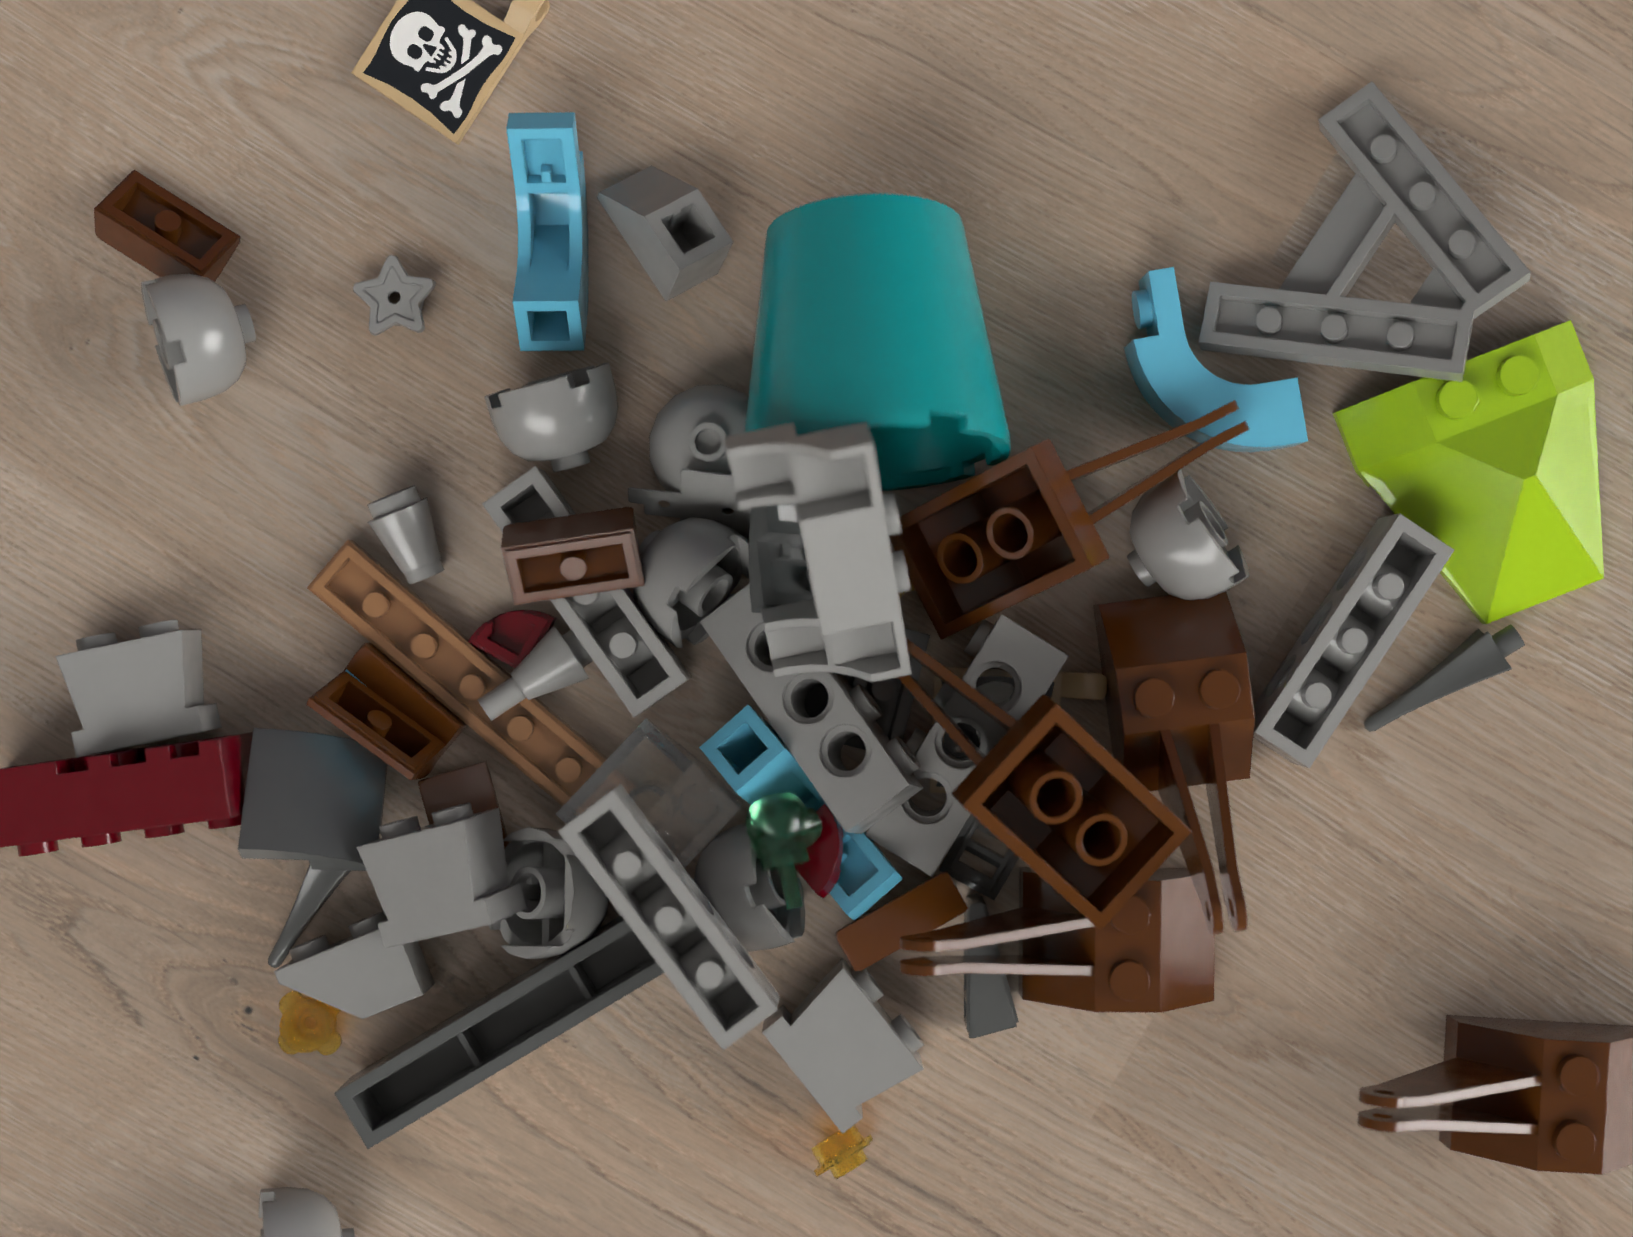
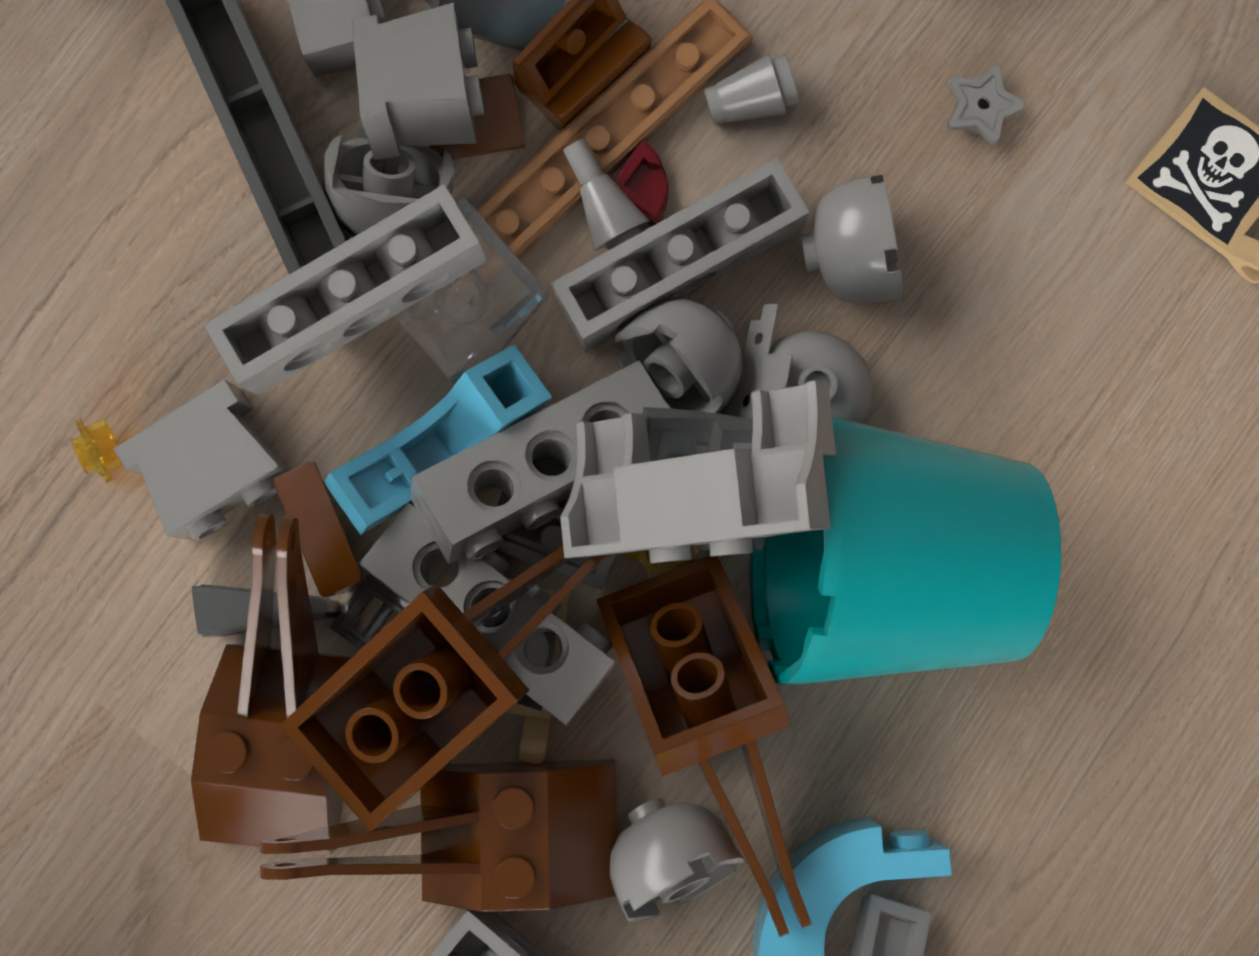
camera: 90 degrees right, 5 degrees down
reddish brown slope [501,507,645,605] -> none
medium azure arch [506,112,589,351] -> none
light grey slope [597,166,733,302] -> none
light grey cylinder [694,819,806,952] -> none
clear green piece [746,793,823,910] -> none
dark red tile [777,803,844,899] -> none

